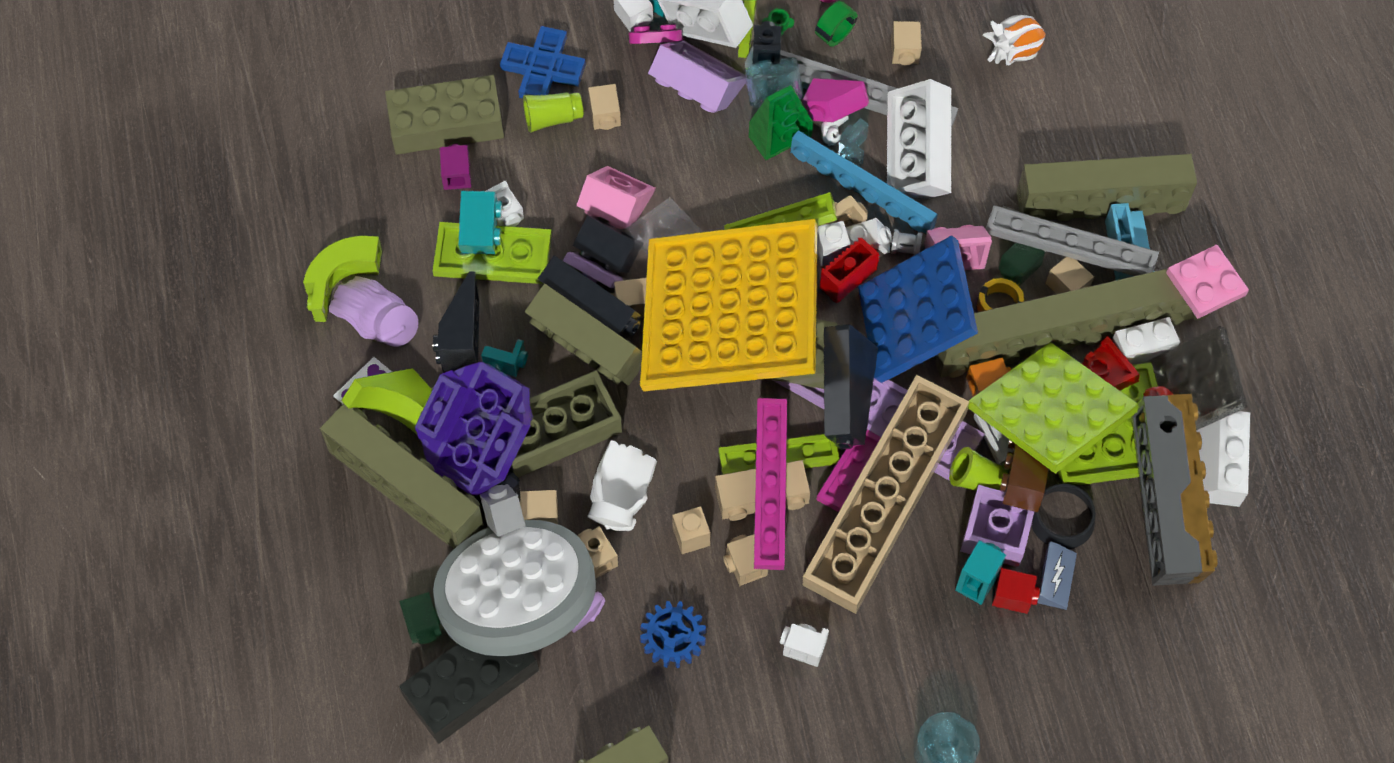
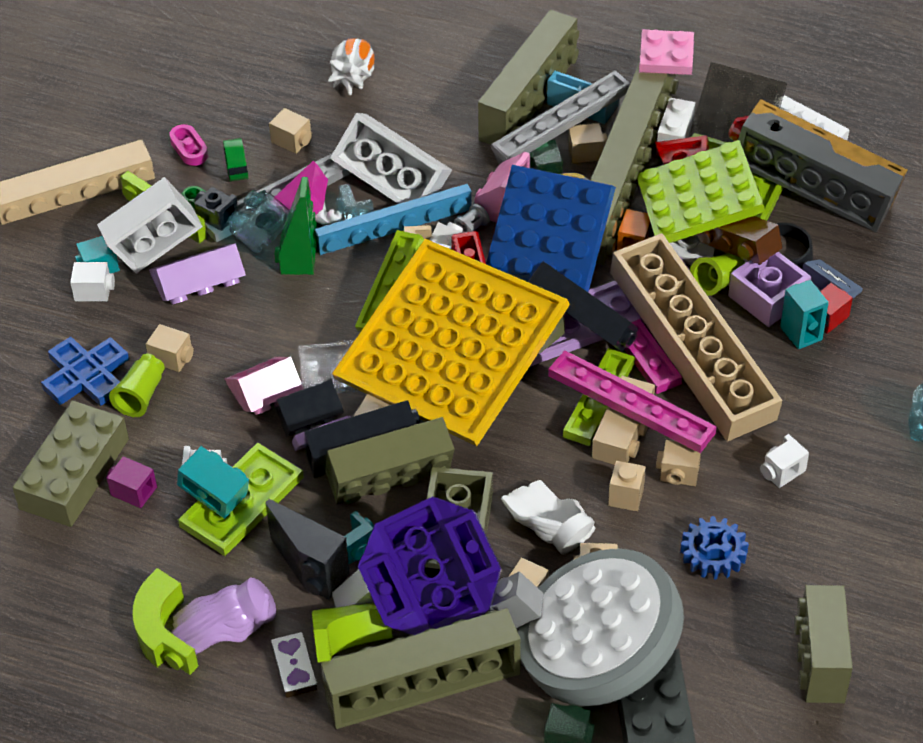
camera: 55 degrees left, 15 degrees down
dark pink plate [629,24,683,44] -> none

